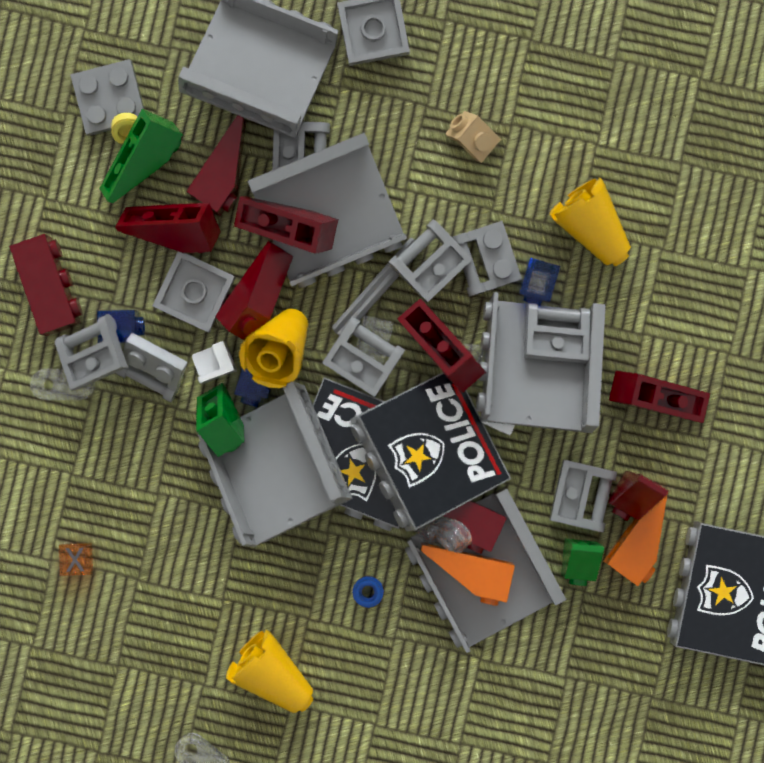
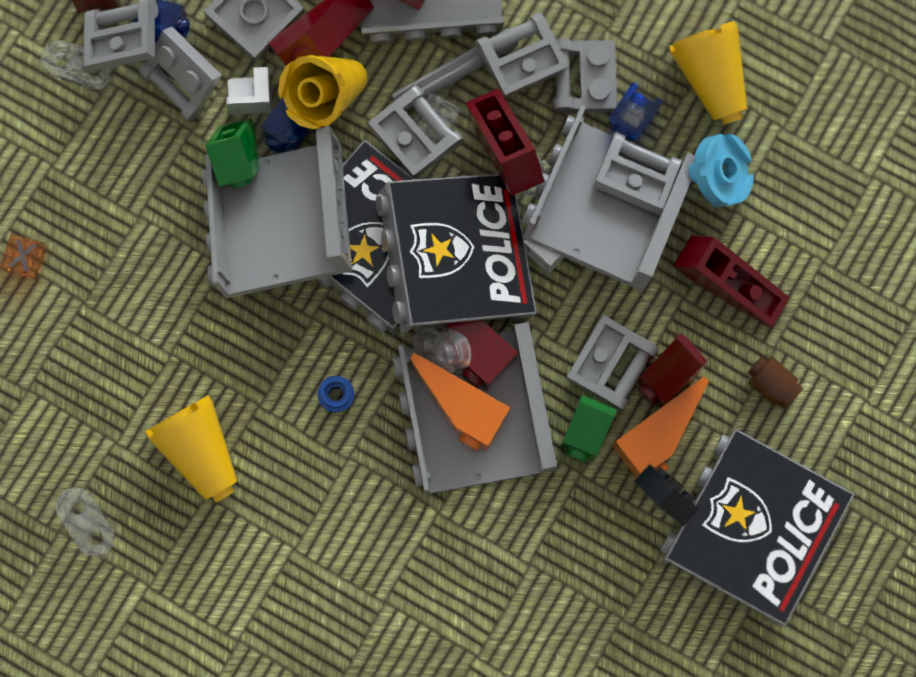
camera: 15 degrees right, 10 degrees down
none -> black piece [634,464,699,526]
none -> medium azure plate [689,134,754,208]
none -> reddish brown brick [747,356,803,410]

